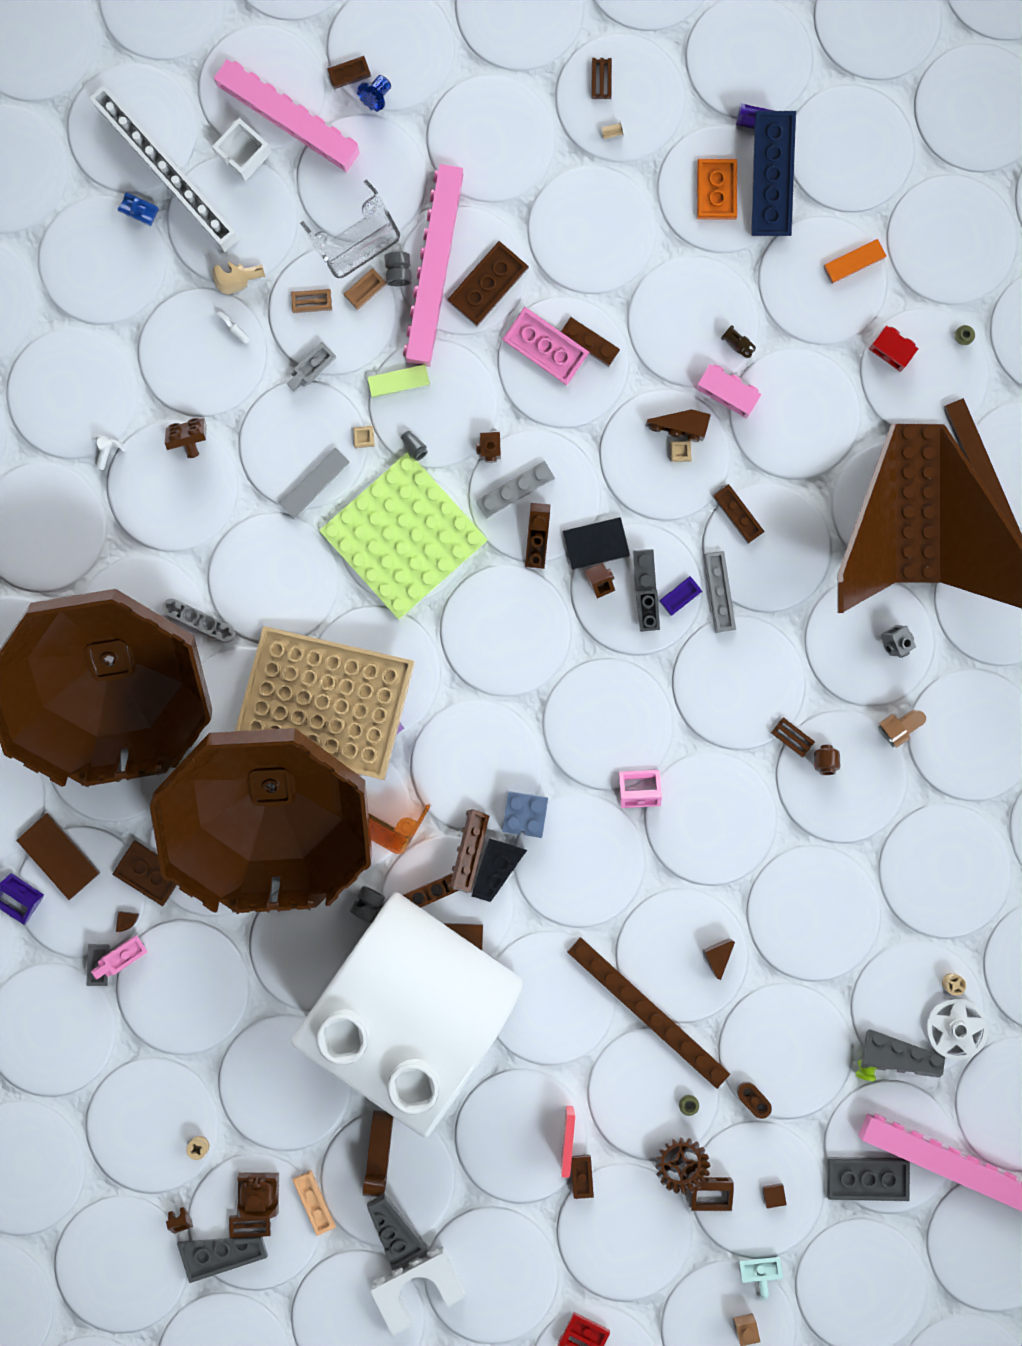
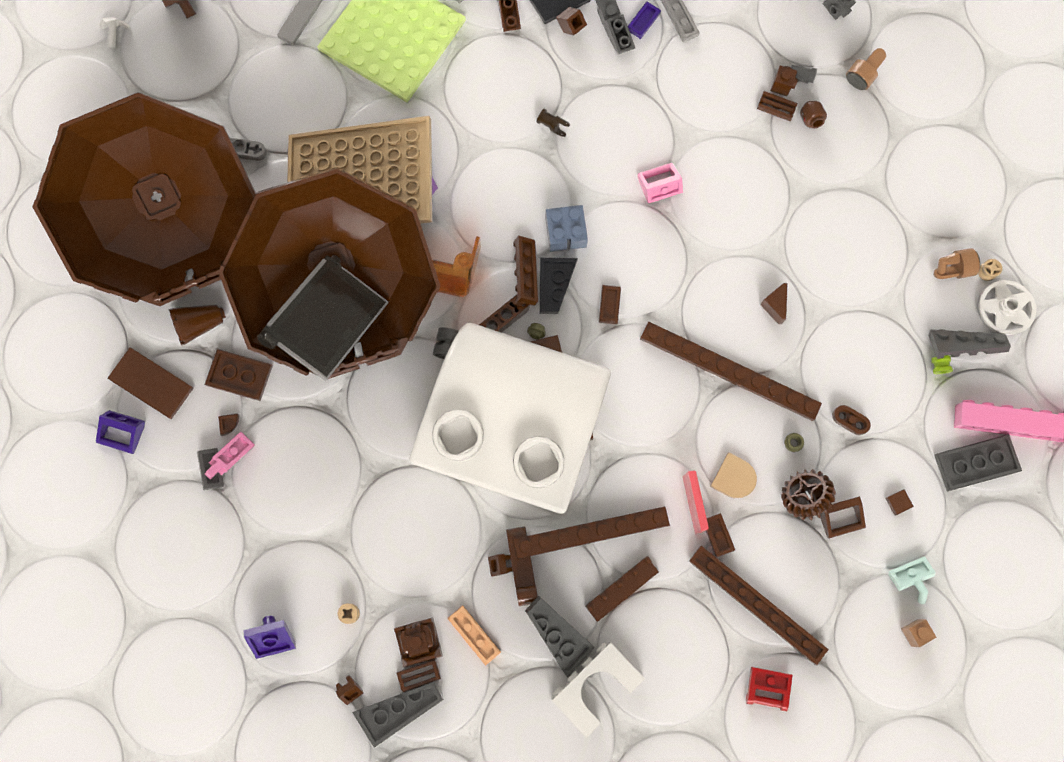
camera: 20 degrees left, 10 degrees down
none -> reddish brown cone [168,305,226,346]
none -> dark purple tile [243,616,296,659]
none -> clear smoke door [257,255,388,381]
none -> reddish brown tile [488,554,513,577]
none -> reddish brown plate [513,506,670,559]
none -> olive plate [527,323,546,340]
none -> dark brown piece [536,108,570,137]
none -> reddish brown hinge [585,556,659,622]
none -> reddish brown tile [599,285,621,324]
none -> reddish brown plate [688,545,829,665]
none -> tan tile [710,452,757,498]
none -> reddish brown brick [770,65,798,96]
none -> dark grey cone [791,65,817,84]
none -> medium nougat piece [933,248,981,279]

